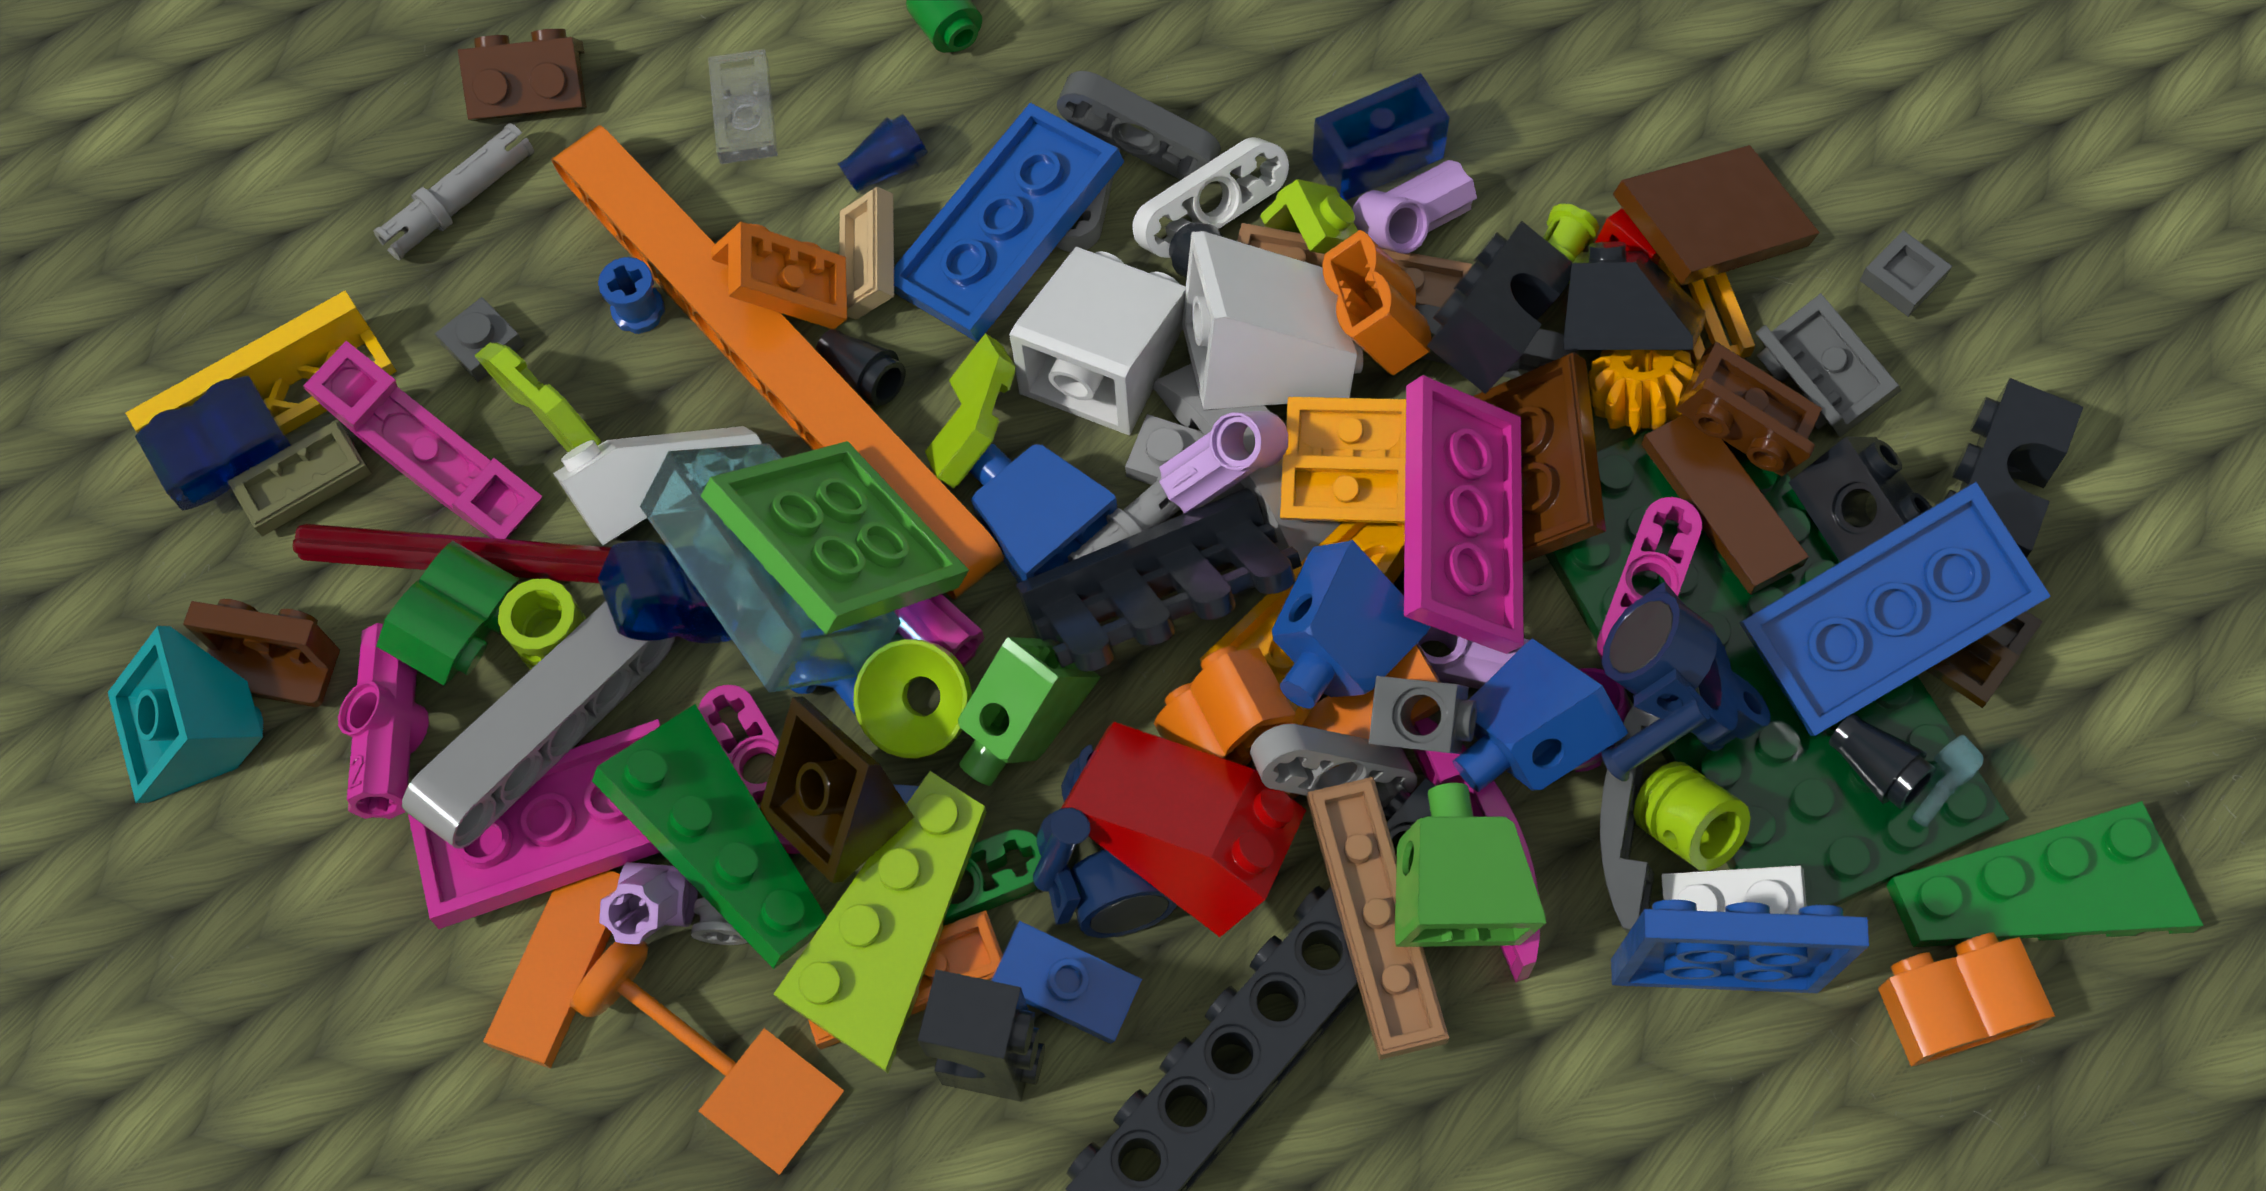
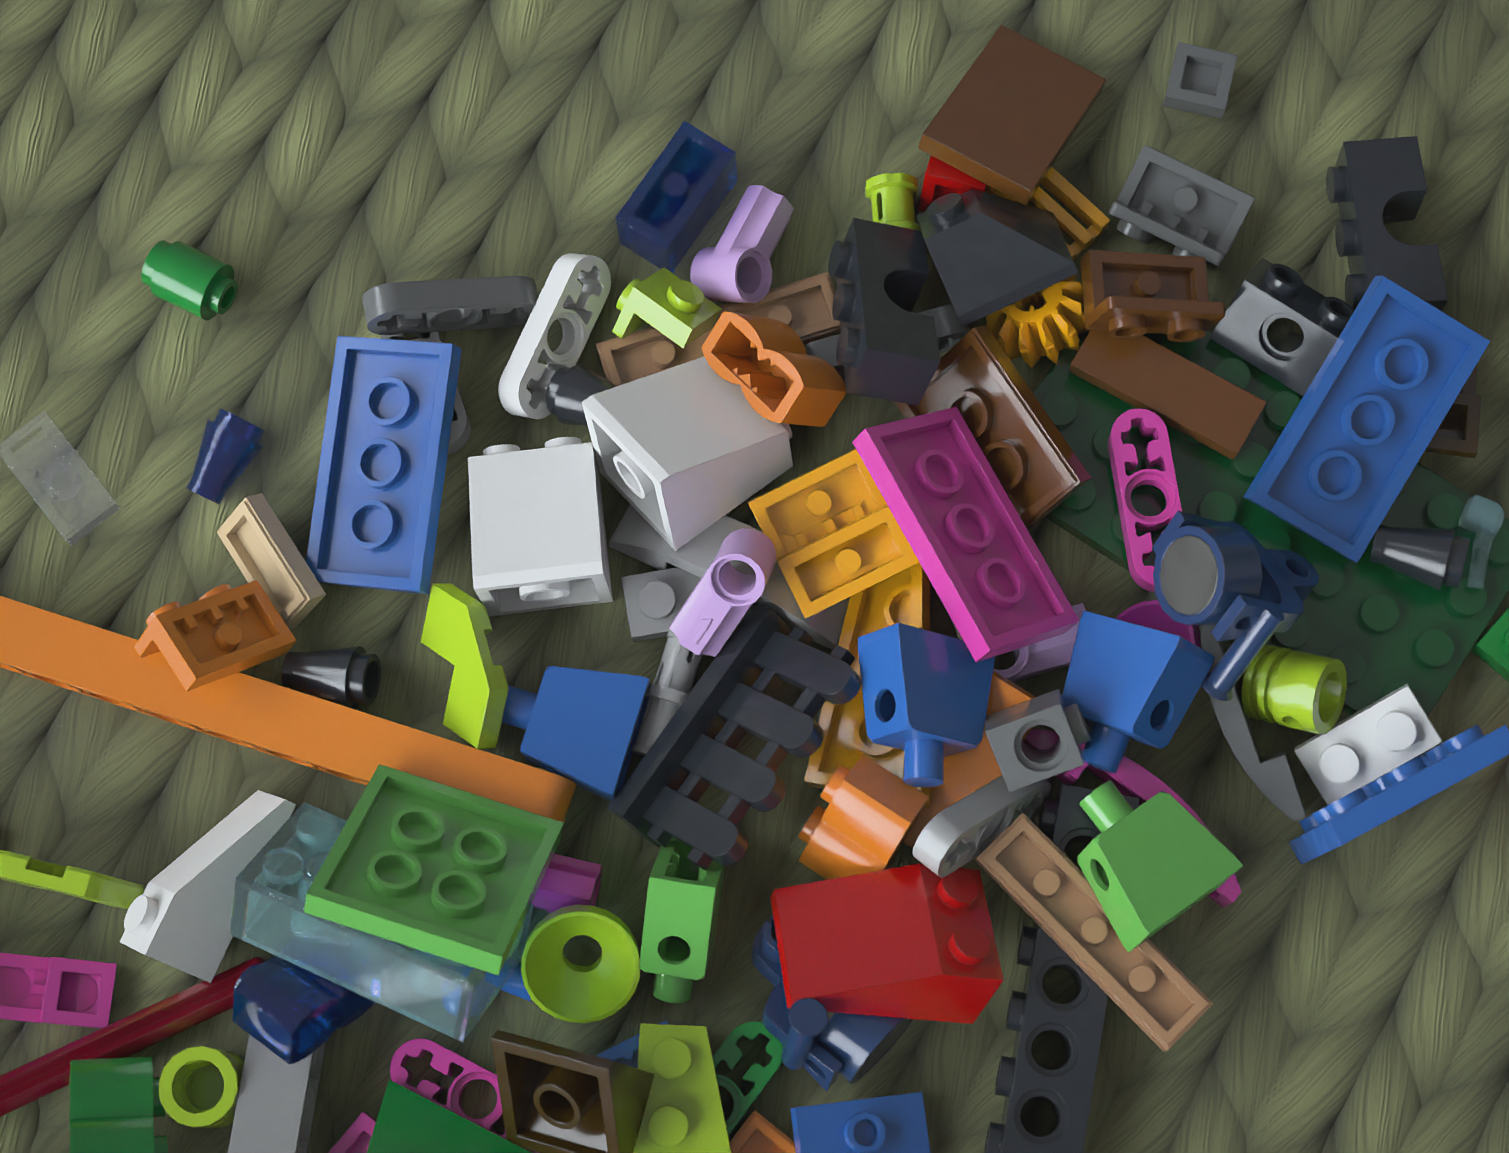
camera: 30 degrees left, 10 degrees up
blue bush [598,257,665,334] -> none

